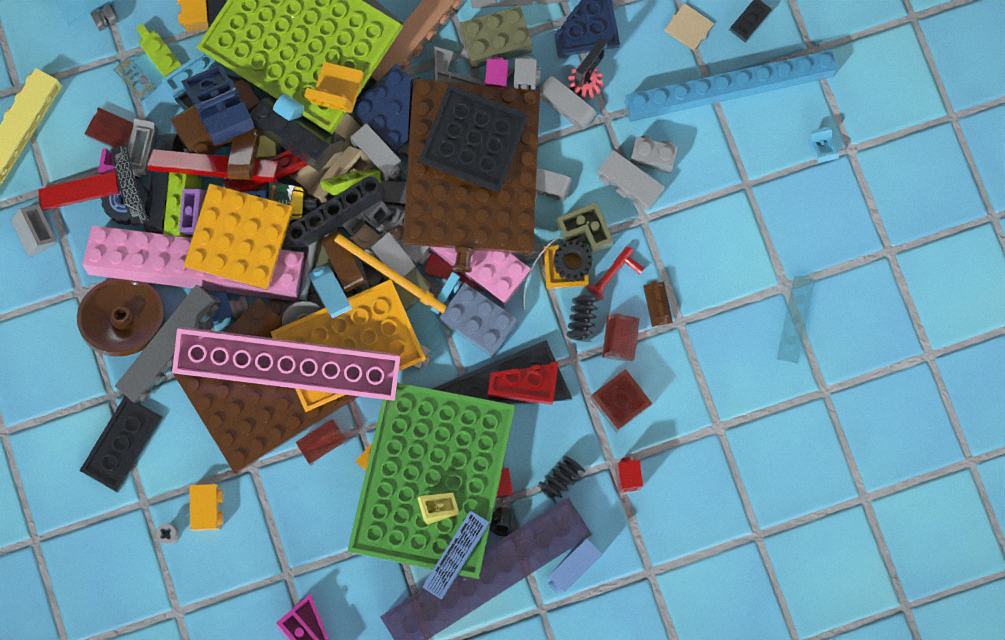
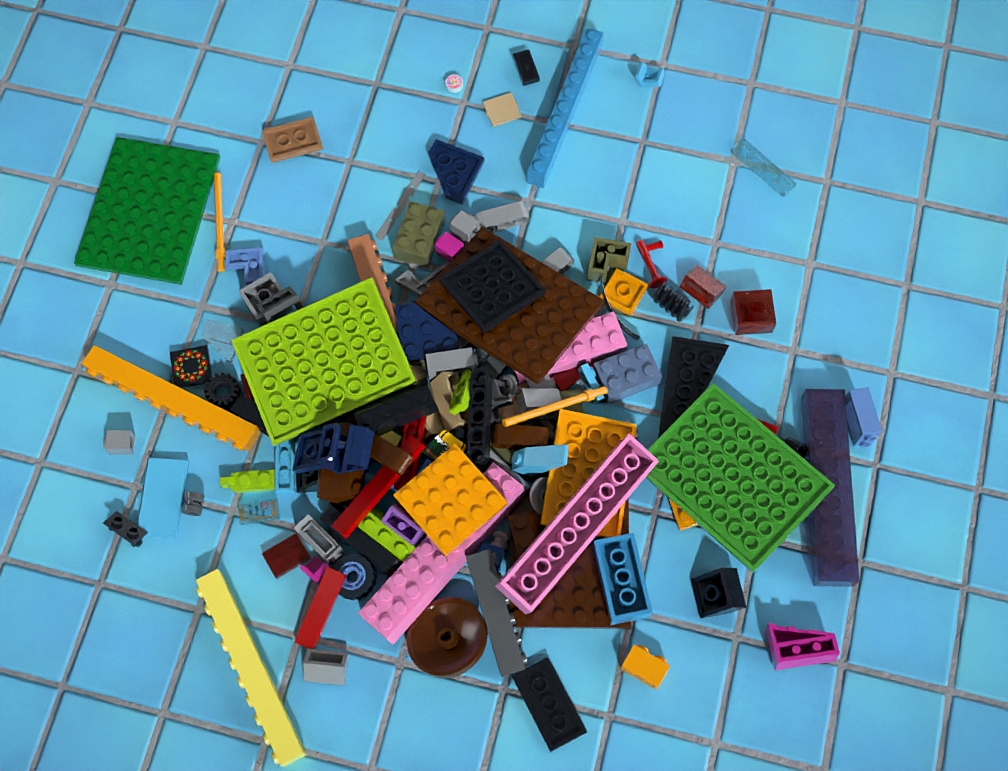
camera: 55 degrees left, 10 degrees down
black sticker [112,145,149,226] -> none
light grey bush [156,524,179,545] -> none
medium azure brick [273,94,304,121] -> none
clear red panel [295,419,348,466] -> none
light orange bracket [304,62,364,113] -> none
light yellow slope [417,493,460,524] -> none
medium blue tile [422,511,490,600] -> none
reddish brown bush [452,247,474,273] -> none
red wing [488,361,559,405] -> none
black piece [538,455,586,504] -> none
black tyre [553,240,593,282] -> none
coral gear [568,65,604,100] -> none
black tile [574,37,607,88] -> none
light grey brick [597,150,665,212] -> none
red brick [615,457,643,493] -> none
light grey brick [630,136,678,173] -> none
reddish brown hinge [643,280,673,327] -> none
none -> dark azure brick [593,533,653,625]
none -> black slope [691,567,747,618]

